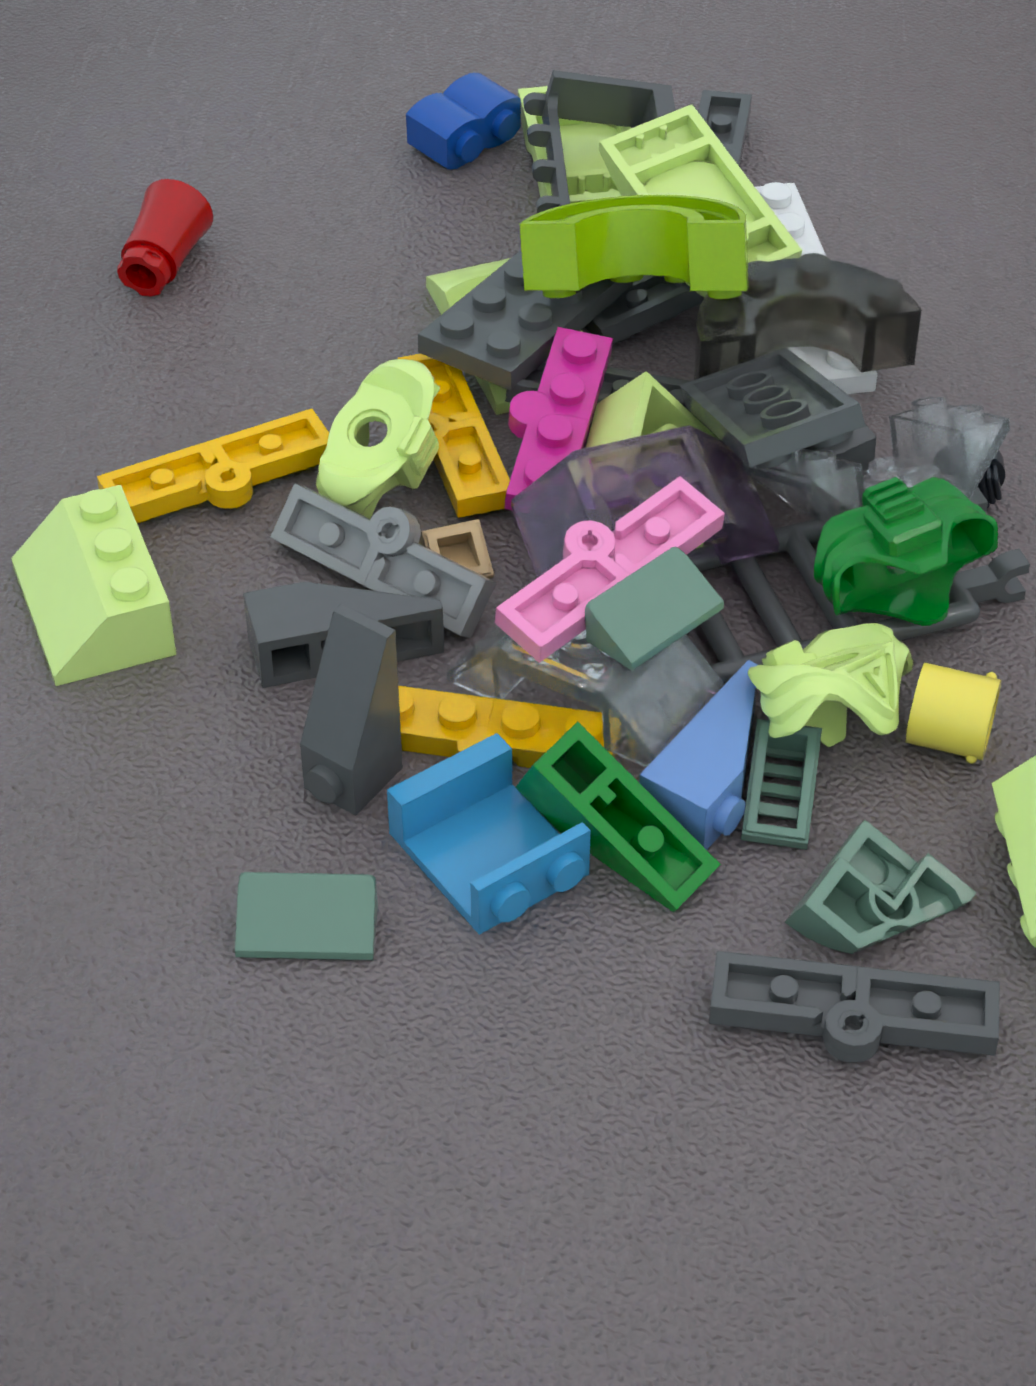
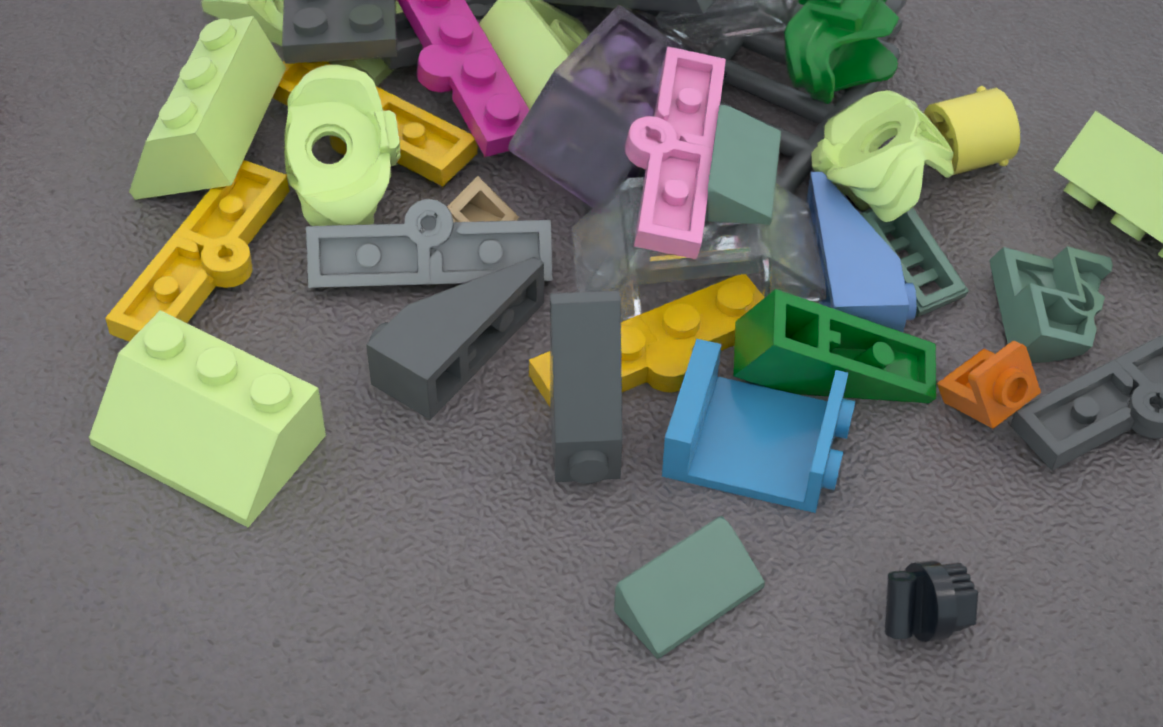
camera: 40 degrees left, 5 degrees up
none -> yellowish green slope [129,16,286,200]
none -> black piece [885,560,978,642]
none -> orange bracket [937,341,1041,429]

